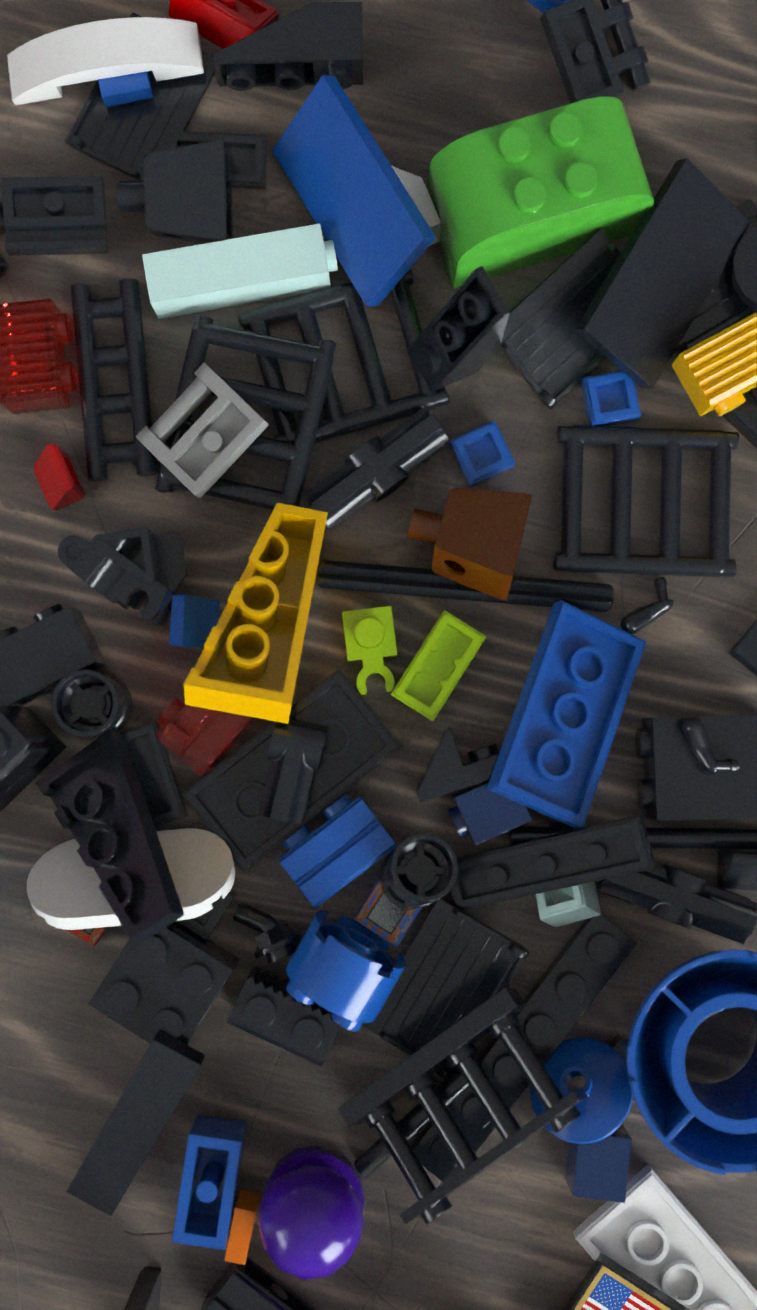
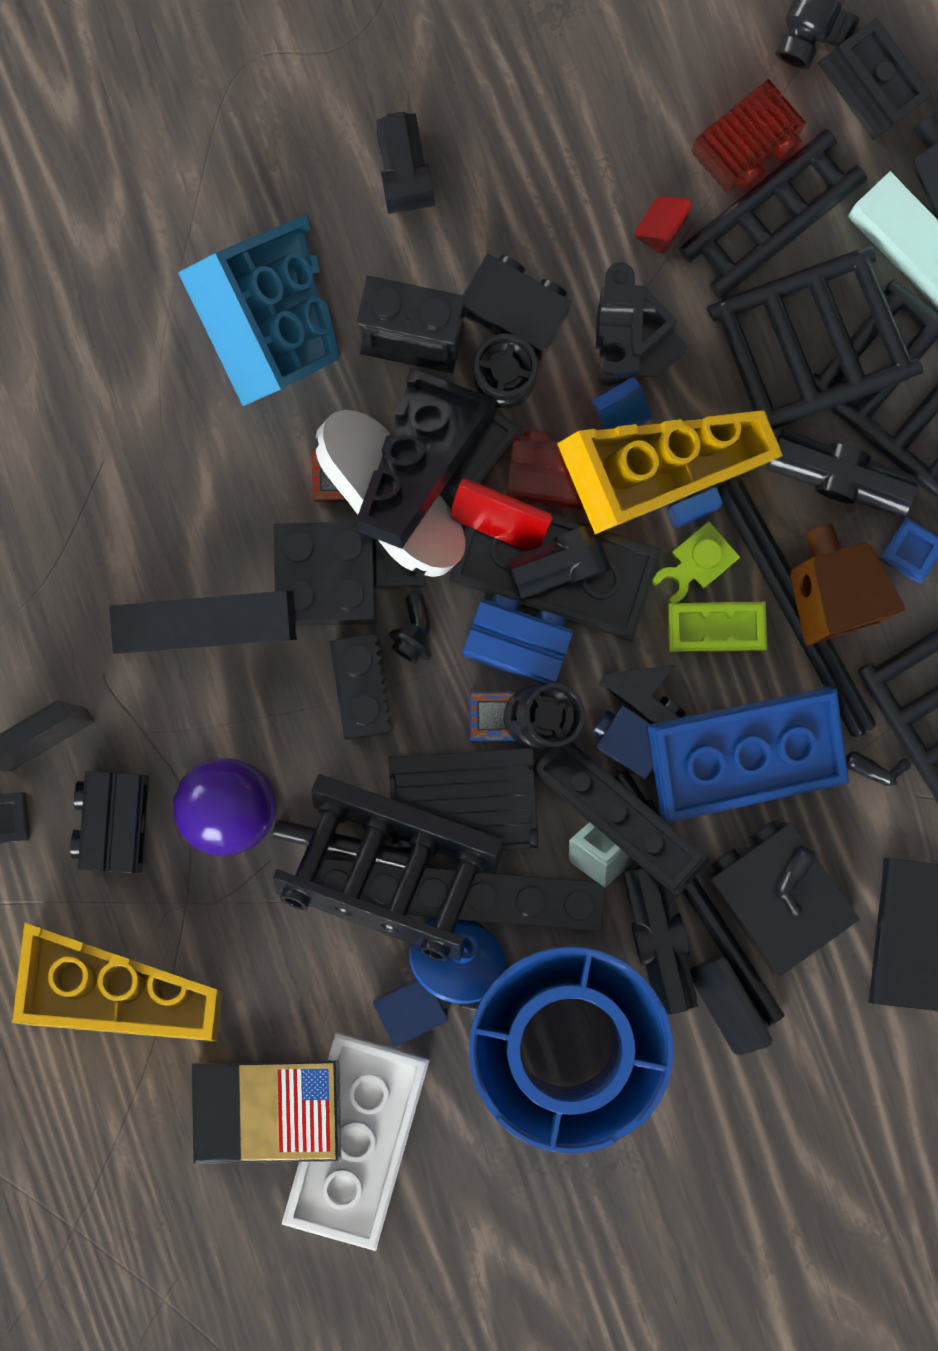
camera: 50 degrees right, 0 degrees up
light grey plate [136,362,269,498] -> none
blue brick [172,1115,248,1250] -> none
orange tile [224,1189,260,1265] -> none
blue brick [286,910,407,1031] -> none
none -> red slope [450,478,553,552]
none -> blue tile [667,487,723,528]

